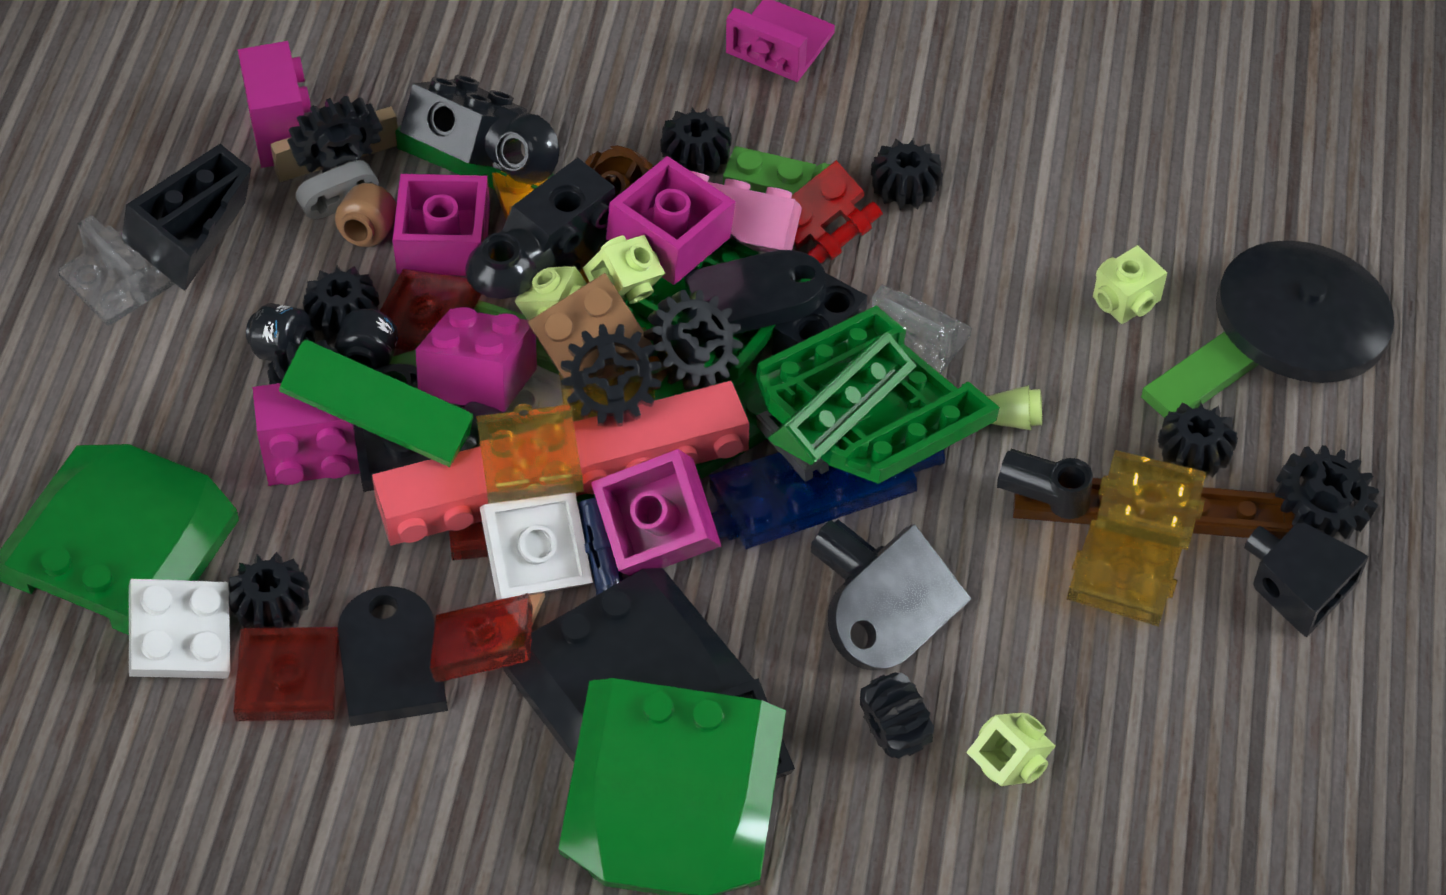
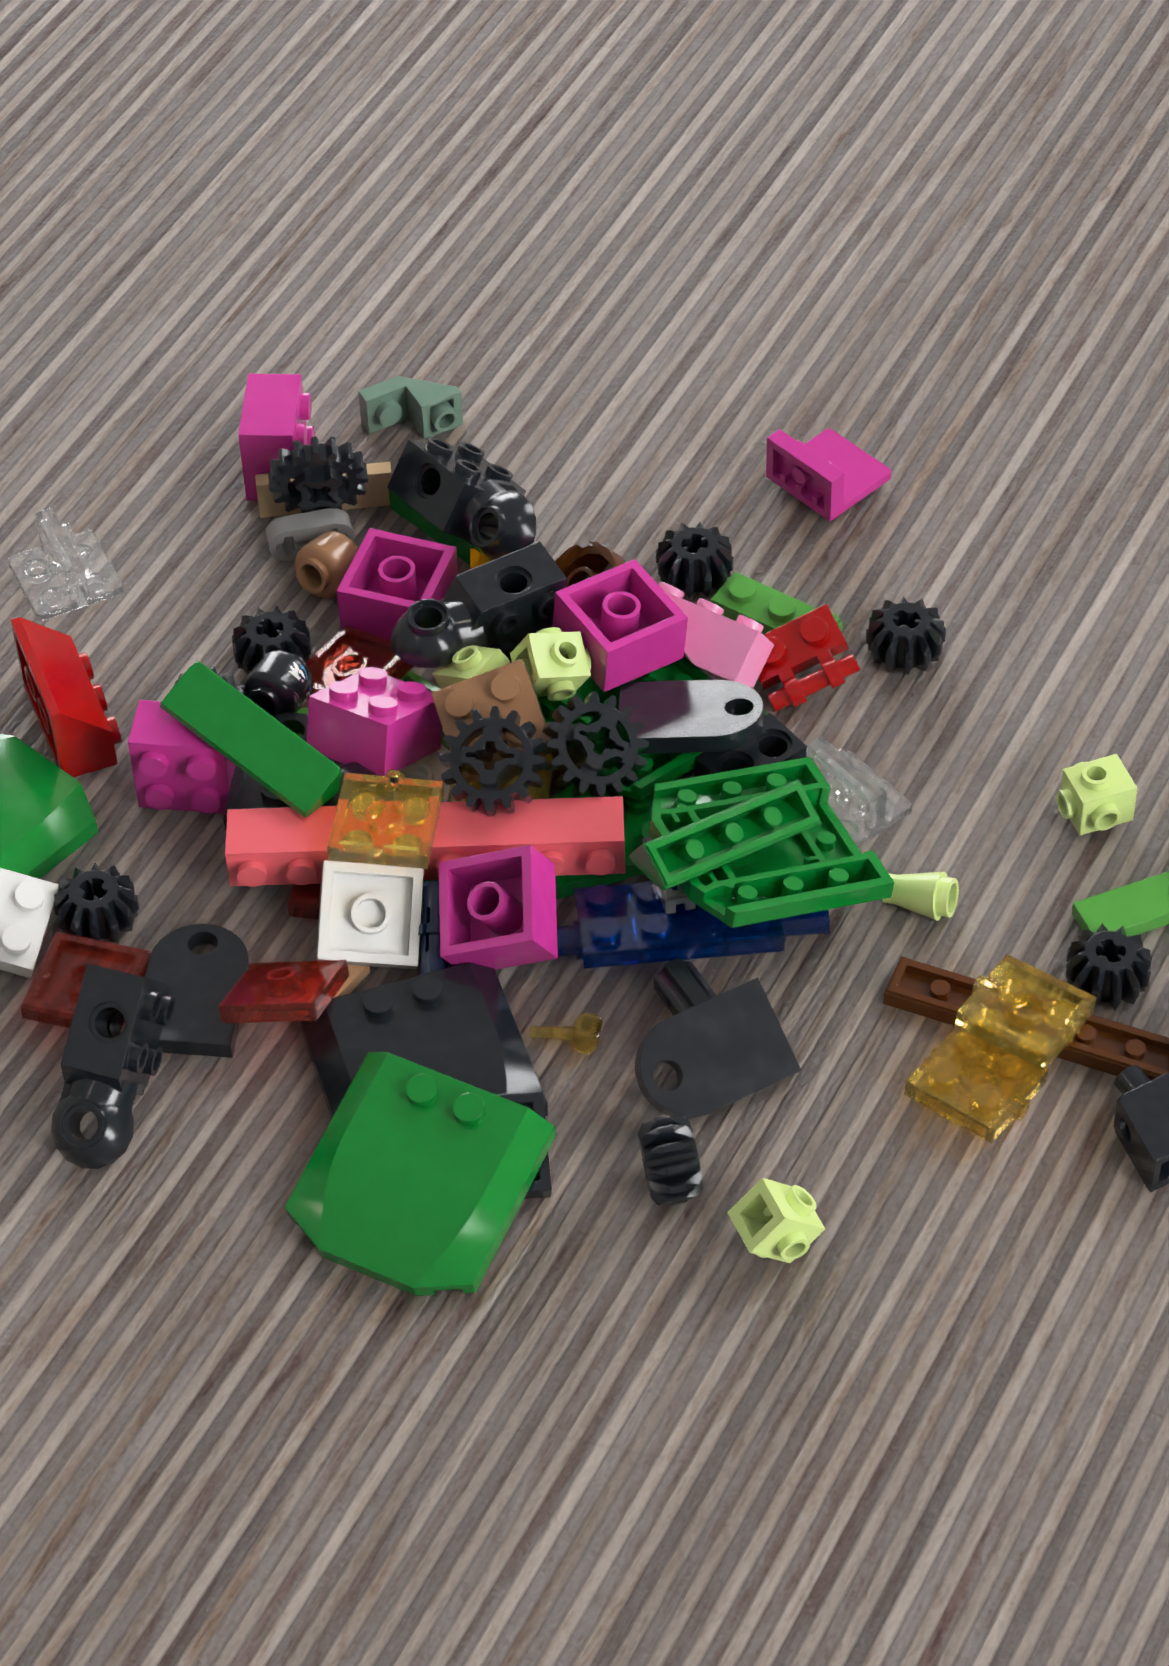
camera: 20 degrees right, 5 degrees down
black wedge [122,144,251,291] -> none
black head [246,303,316,361] -> none
black piece [997,448,1093,519] -> none
none -> red slope [10,617,122,778]
none -> black brick [51,963,176,1169]
none -> sand green slope [358,376,463,440]
none -> clear yellow hand [530,1013,603,1054]

